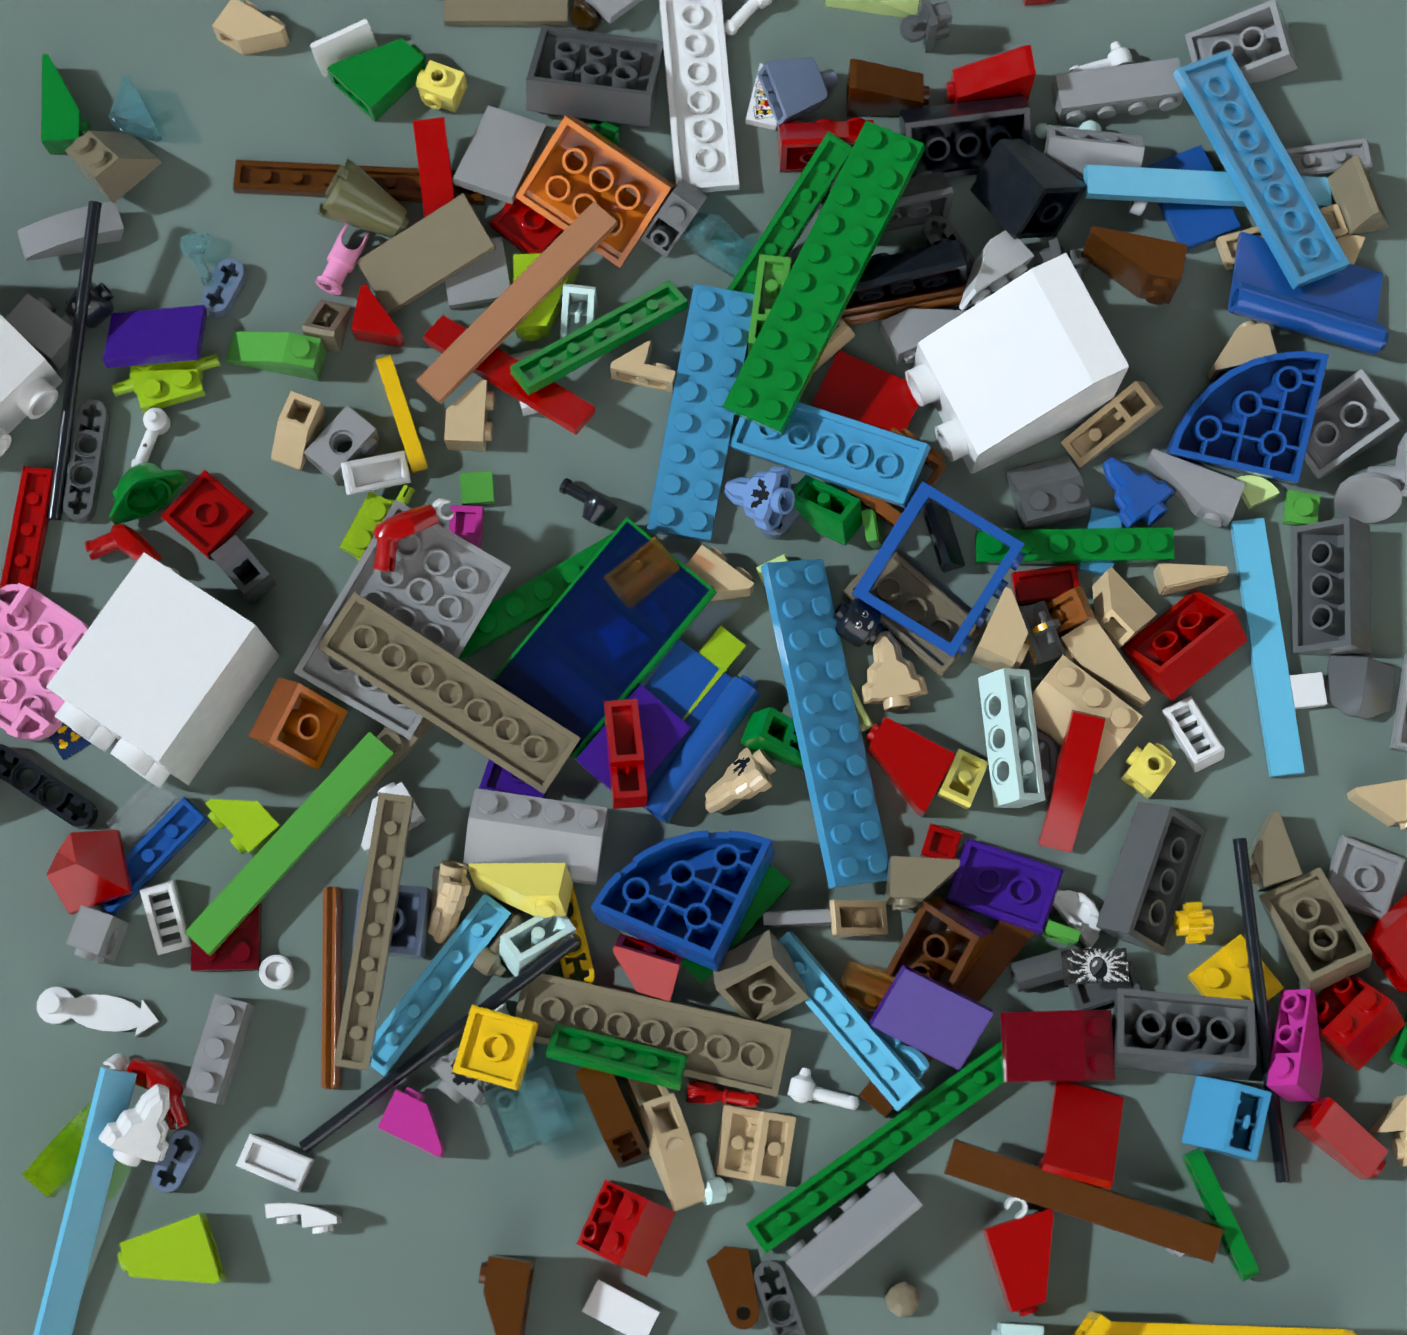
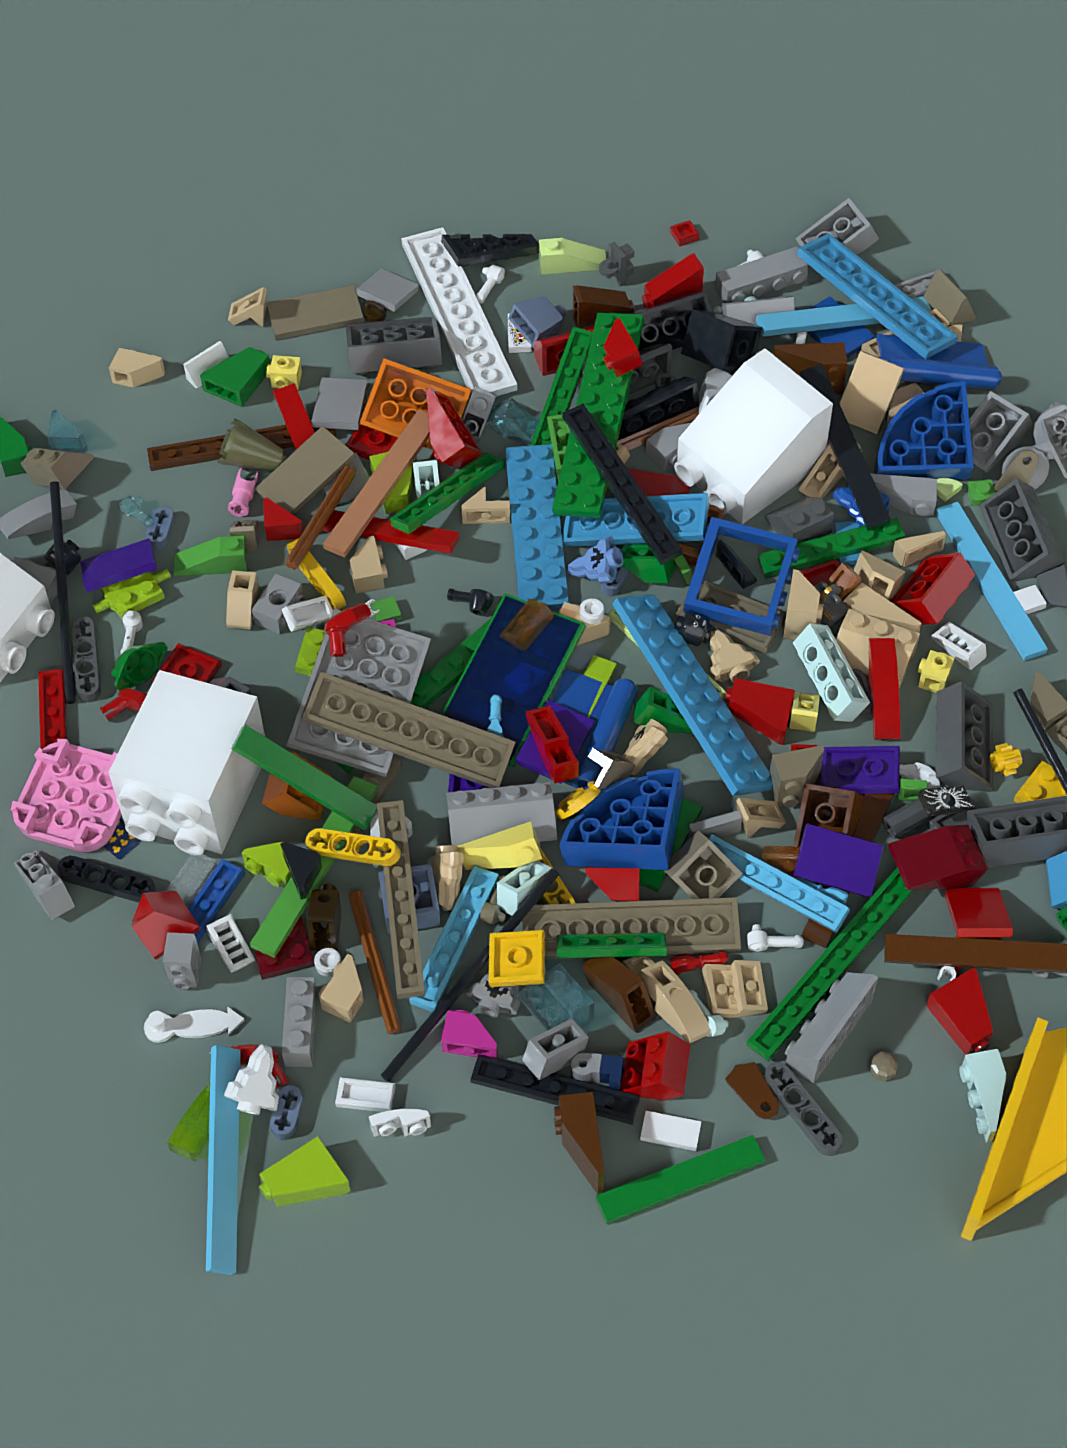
camera: 15 degrees left, 20 degrees down
none -> green tile [231,725,377,830]
none -> black slope [280,842,322,900]
none -> dark orange axle [286,465,356,570]
none -> yellow beam [305,828,401,866]
none -> dark brown torso [307,884,341,951]
none -> tan slope [319,954,364,1023]
none -> slope [426,388,482,469]
none -> black tile [471,1054,640,1125]
none -> medium azure piece [487,694,503,737]
none -> light grey brick [522,1018,589,1080]
none -> yellow tile [554,781,601,820]
none -> black tile [562,404,683,565]
none -> leg [571,1053,624,1091]
none -> white tile [579,599,604,624]
none -> dark tan panel [588,748,636,789]
none -> red slope [603,318,642,377]
none -> black tile [800,364,890,531]
none -> tan tile [840,351,905,434]
none -> dark tan piece [994,449,1039,492]

